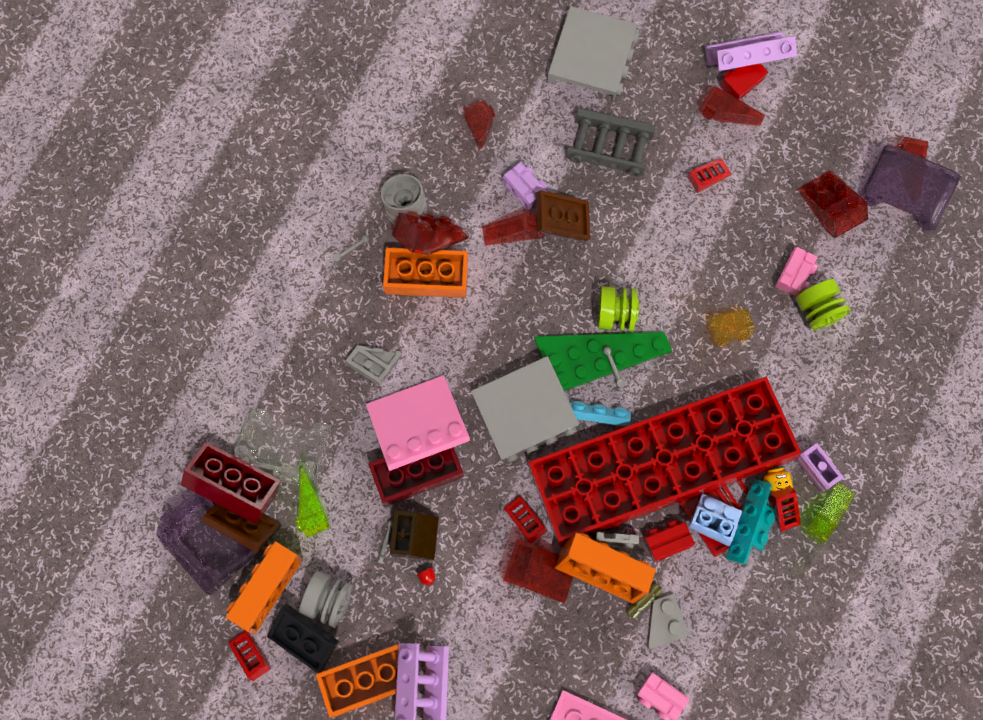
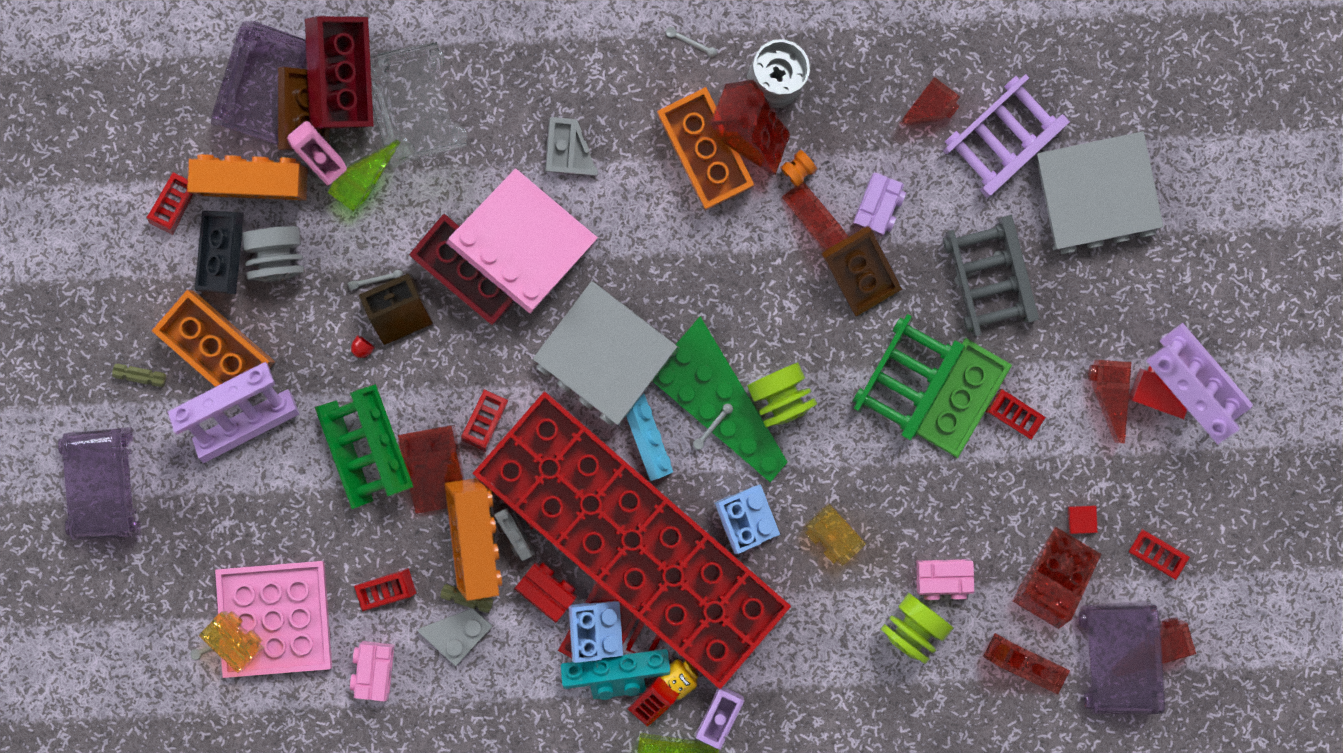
camera: 55 degrees right, 15 degrees up
none -> bright pink brick [287,121,347,185]
none -> green fence [314,384,413,509]
none -> red slope [354,568,416,611]
none -> light blue brick [714,484,780,554]
none -> orange wheel [780,150,818,188]
none -> green fence [852,314,965,442]
none -> bright green tile [917,338,1012,458]
none -> lavender fence [943,74,1070,198]
none -> clear red slope [983,633,1070,694]
none -> red tile [1068,505,1098,534]
none -> red slope [1129,529,1190,580]

